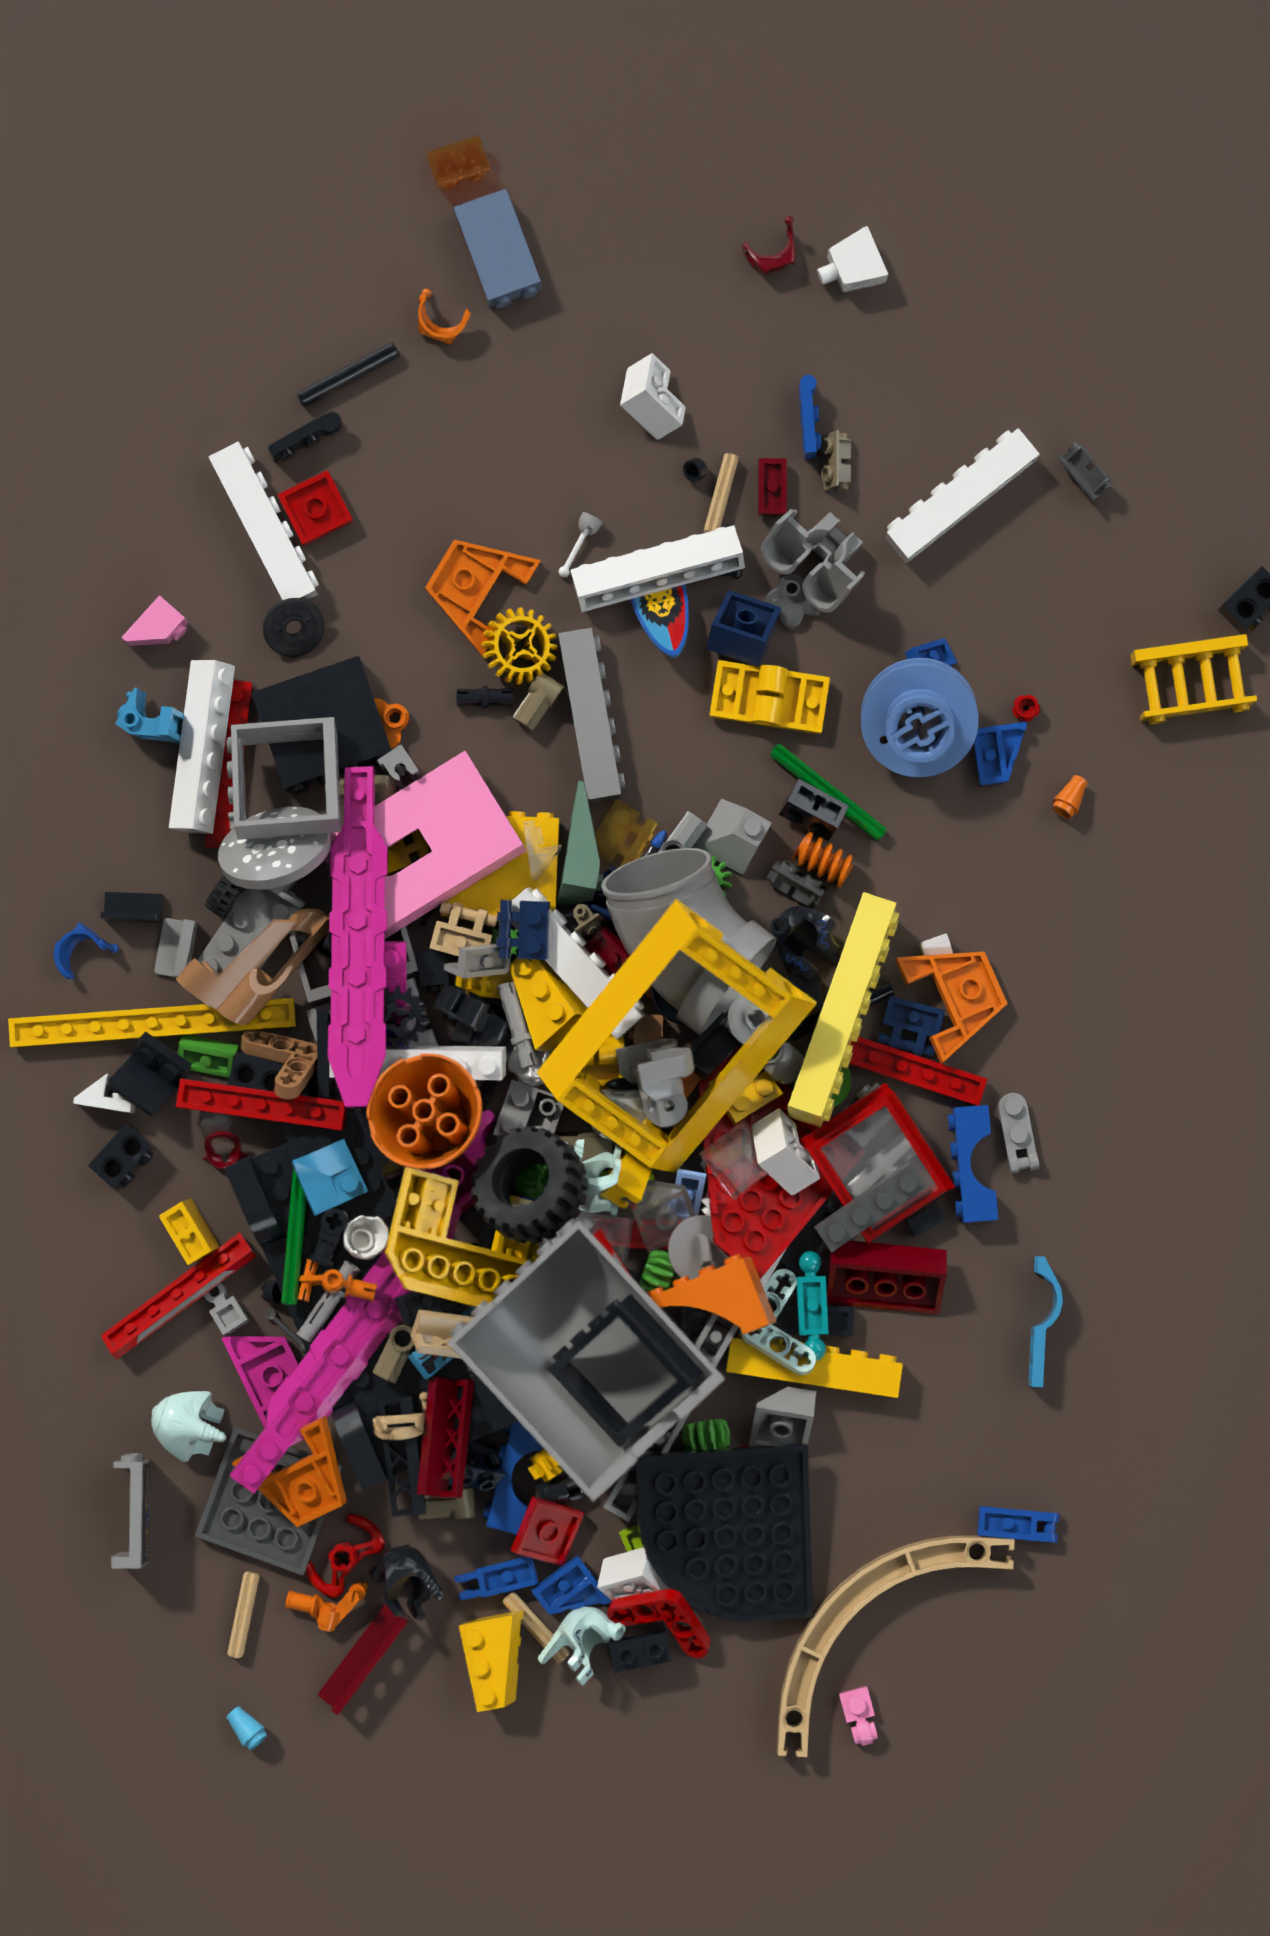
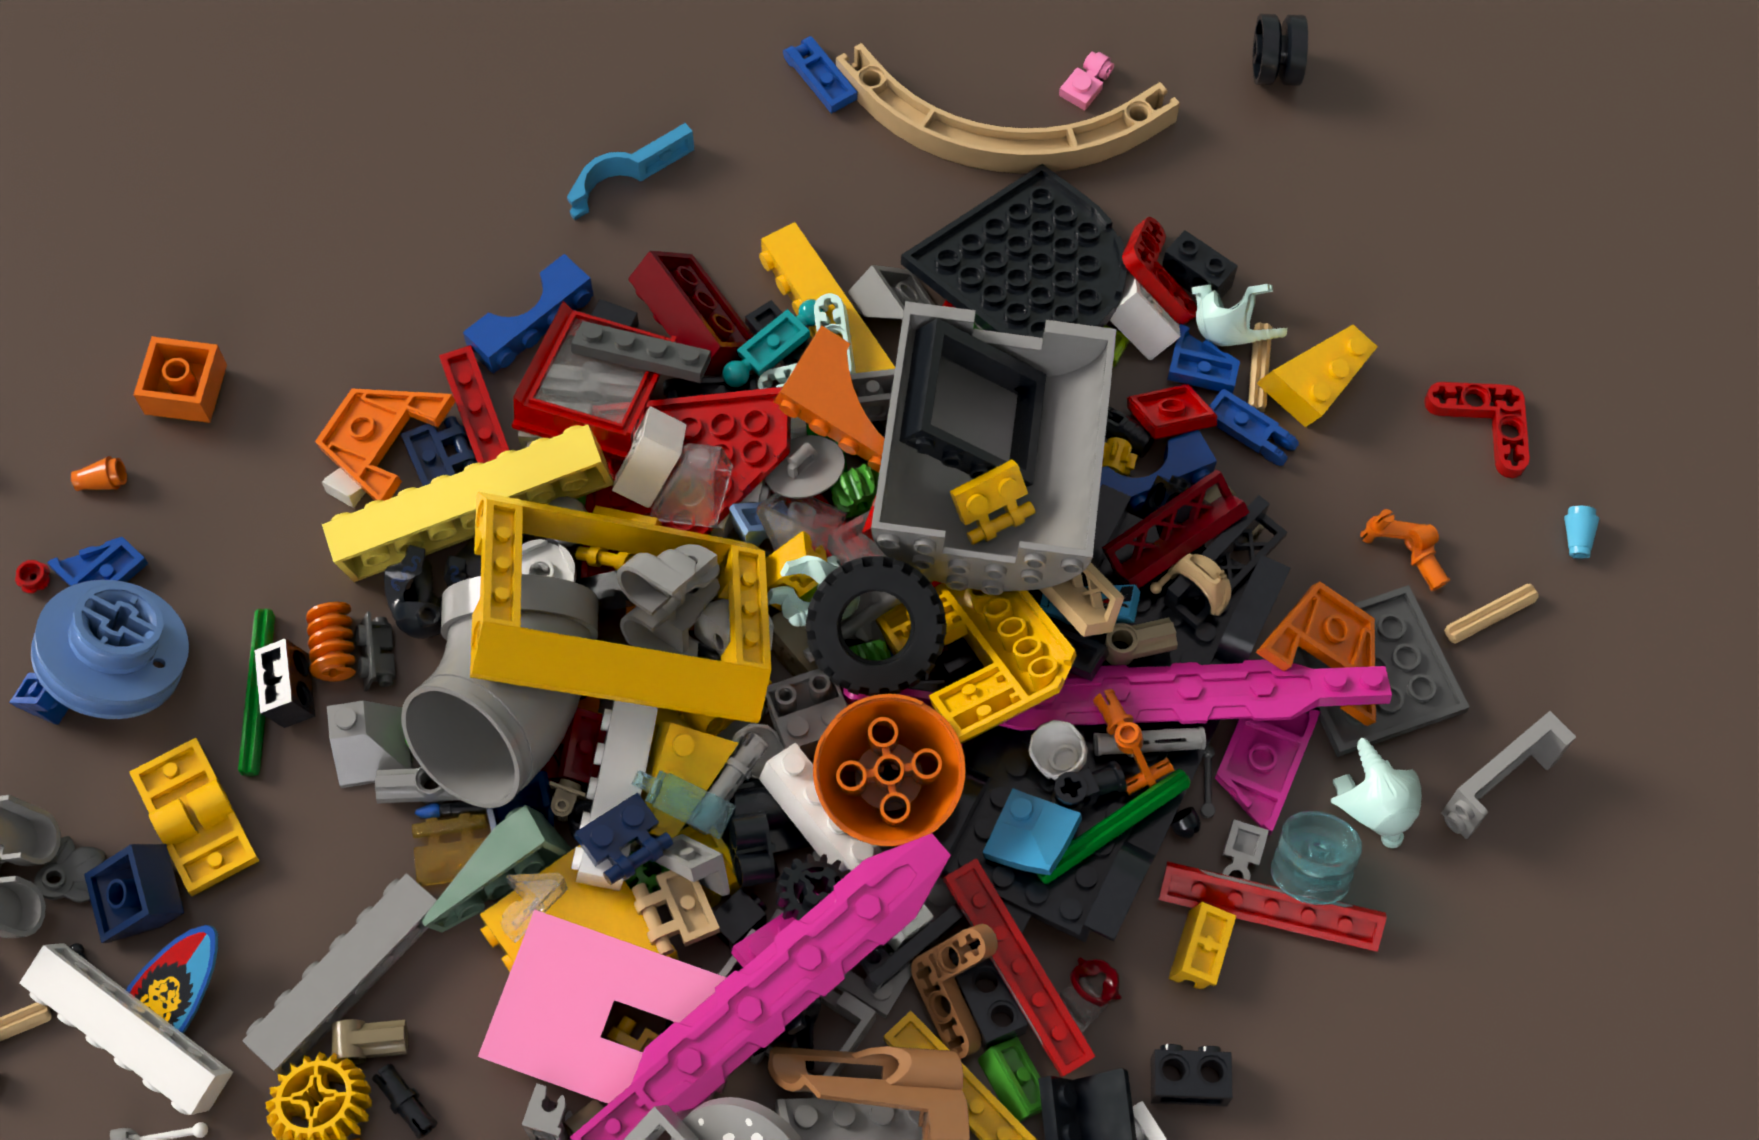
camera: 130 degrees left, 20 degrees down
red piece [305,1513,386,1598] -> none
dark red fence [317,1603,411,1716] -> none
black piece [369,1545,443,1620] -> none
light grey plate [998,1093,1039,1174] -> none
none -> orange brick [133,336,227,423]
none -> clear light blue hinge [631,770,736,839]
none -> yellow plate [949,459,1036,545]
none -> black wheel [1252,14,1308,86]
none -> clear light blue wheel [1270,811,1362,905]
none -> red beam [1424,382,1530,478]

